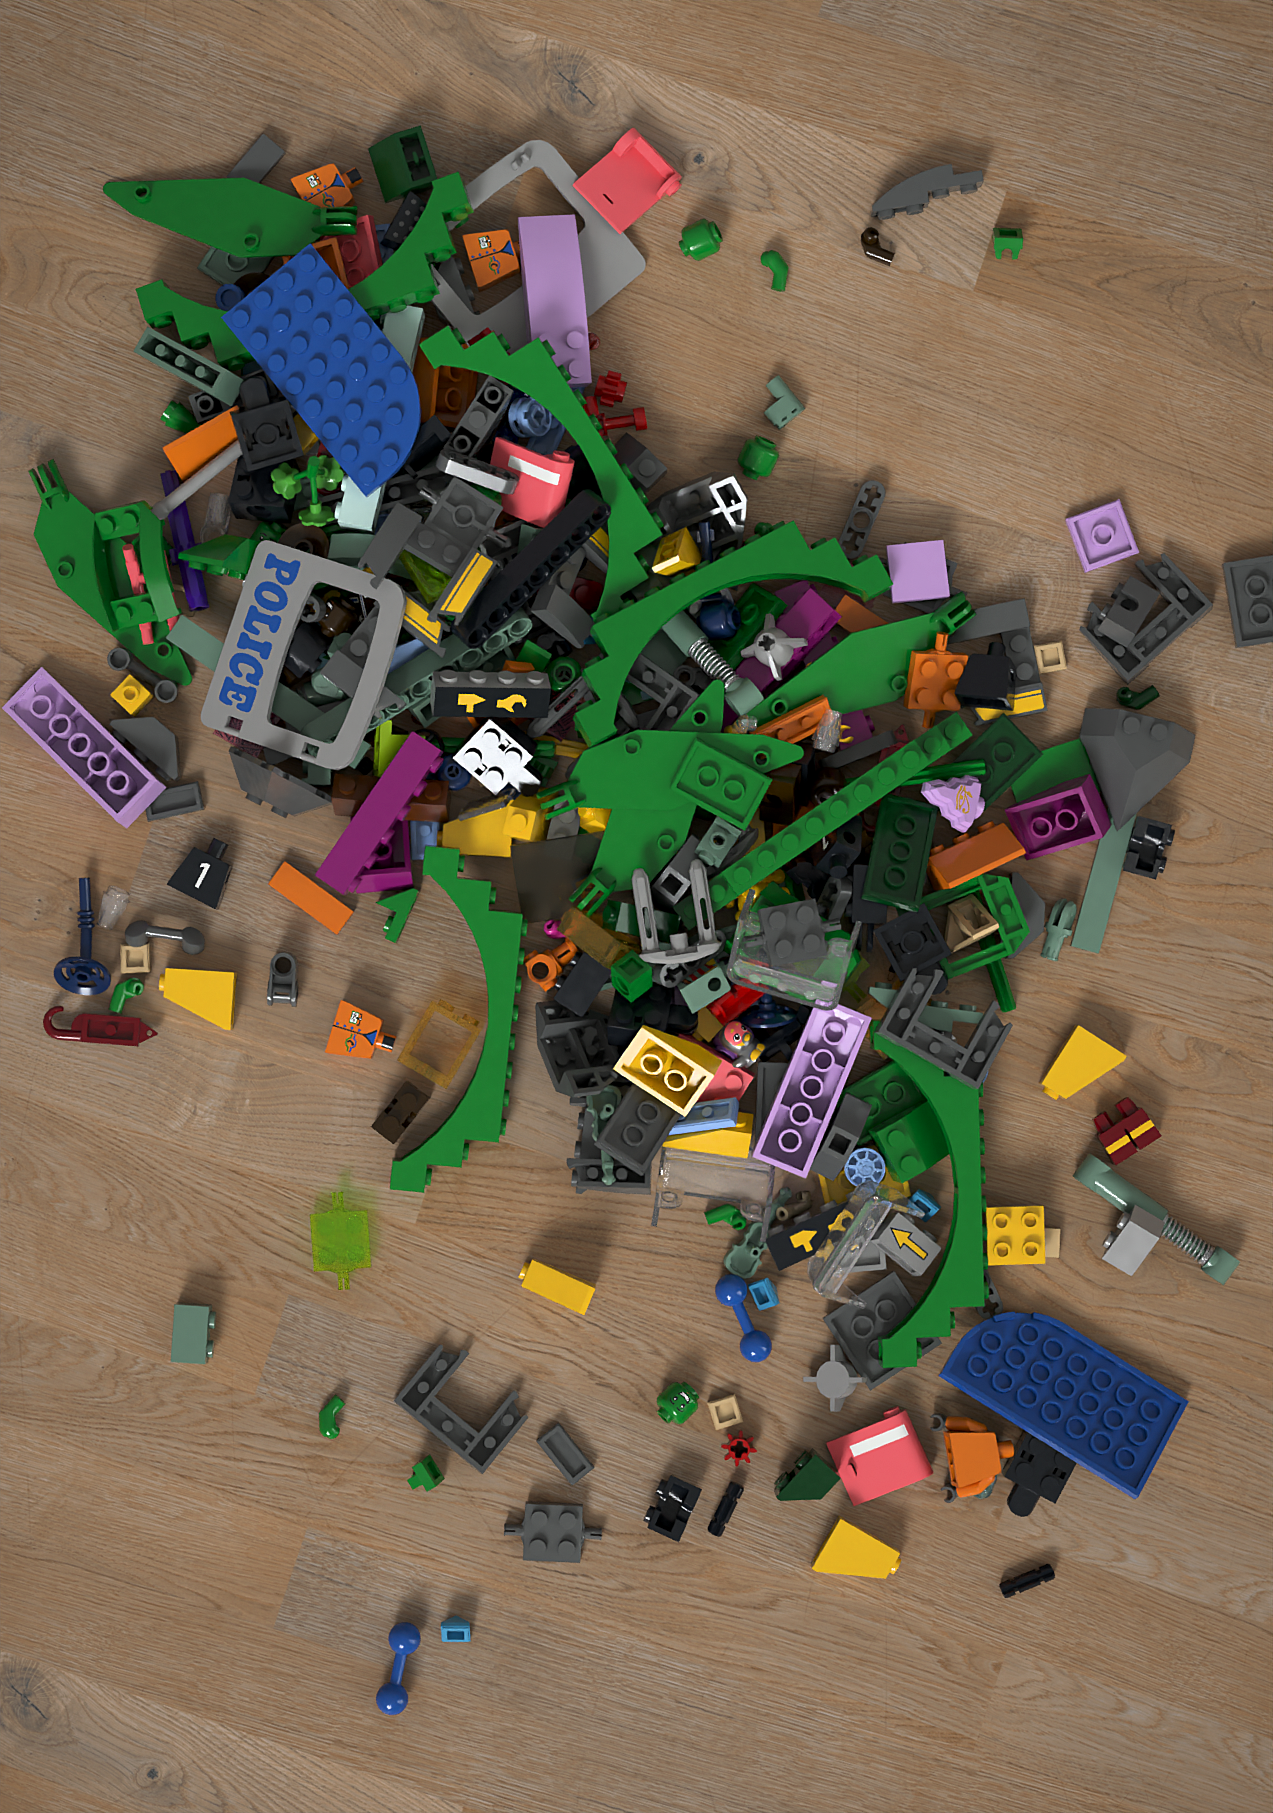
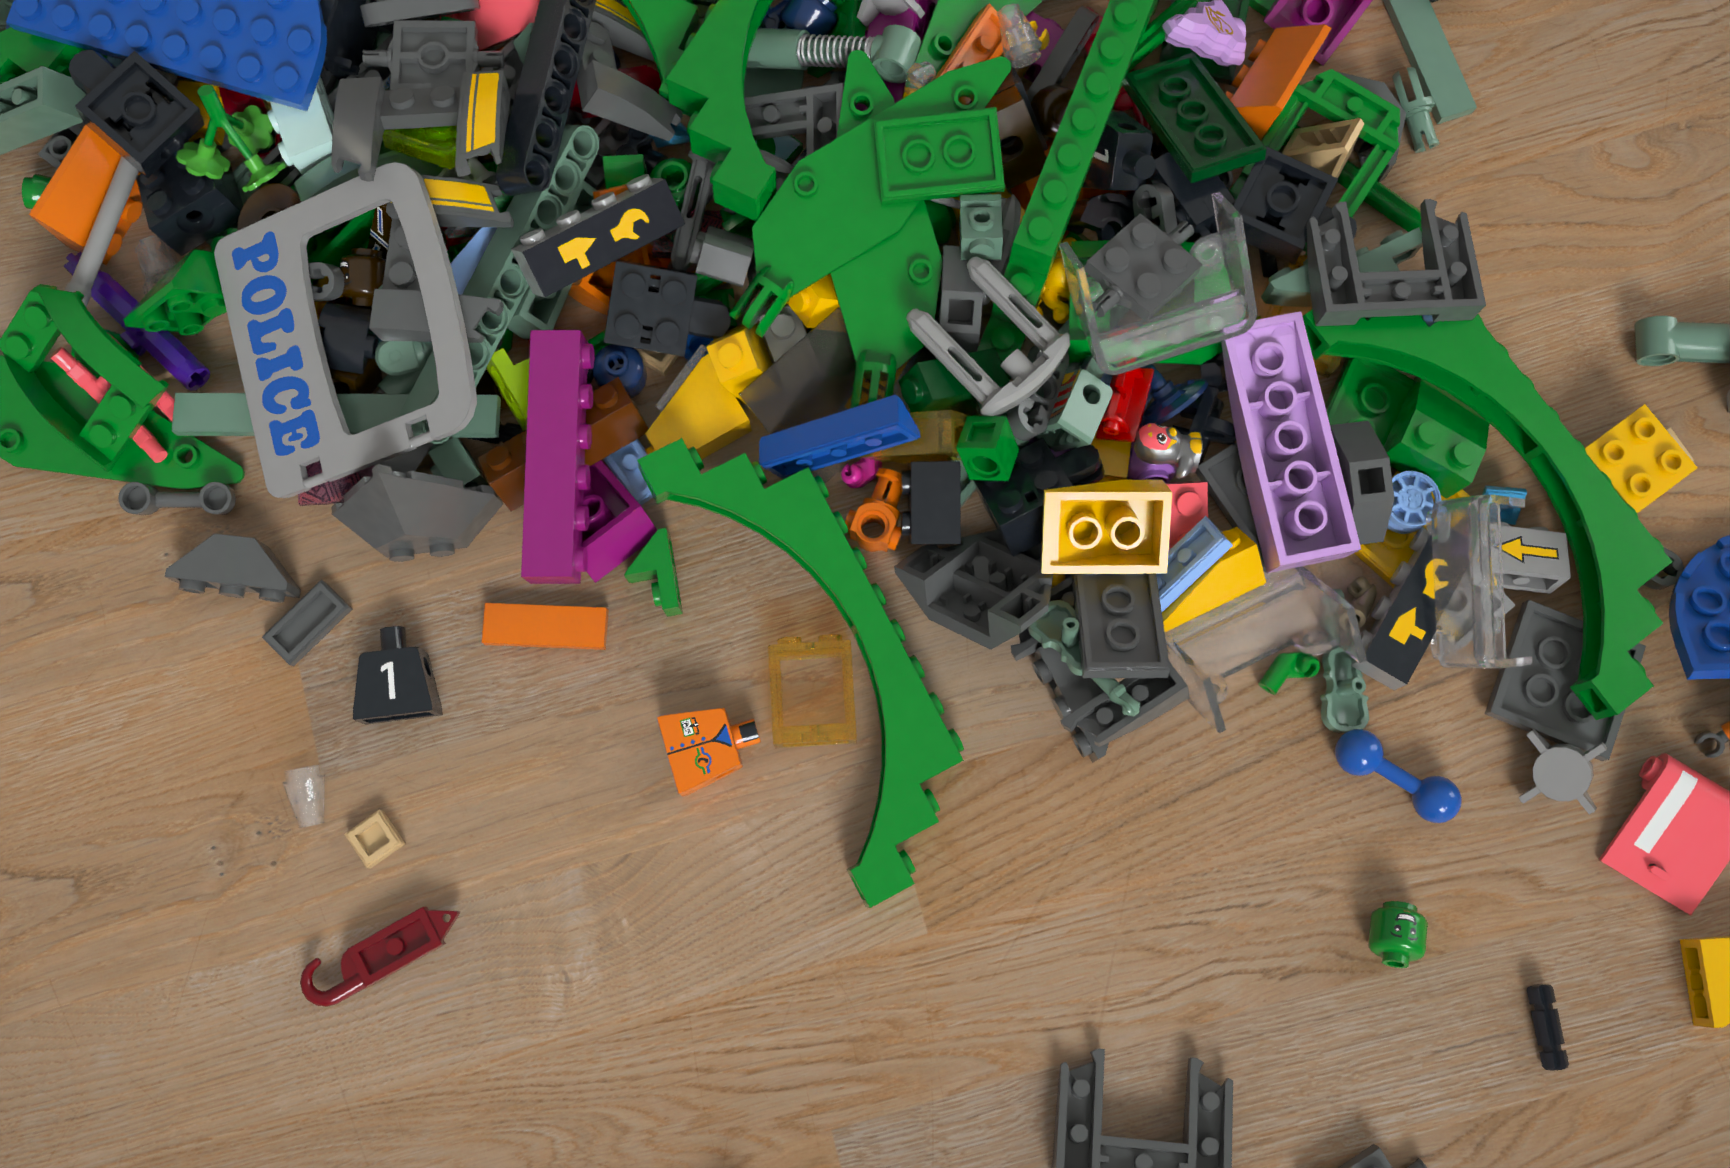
camera: 30 degrees left, 10 degrees down
lavender slope [2,667,167,828] -> none
dark blue dish [54,877,111,995] -> none
green arm [108,978,144,1013] -> none
yellow brick [110,674,155,717] -> none
dark grey bar [125,920,205,955] -> none
yellow slope [159,968,237,1030] -> none
dark grey piece [267,952,298,1007] -> none
clear neon green plate [310,1191,372,1290] -> none
dark brown brick [371,1081,430,1144] -> none
yellow slope [518,1258,596,1315] -> none
dark grey tile [536,1422,594,1486] -> none
black cylinder [643,1475,702,1542] -> none
tan tile [707,1394,743,1430] -> none
red gear [721,1429,757,1467] -> none
dark azure slope [748,1277,780,1311] -> none
dark green slope [774,1448,841,1501] -> none
yellow slope [1039,1025,1127,1100] -> none
dark red hips [1092,1097,1162,1165] -> none
none -> dark grey brick [690,225,754,287]
none -> blue slope [759,395,921,479]

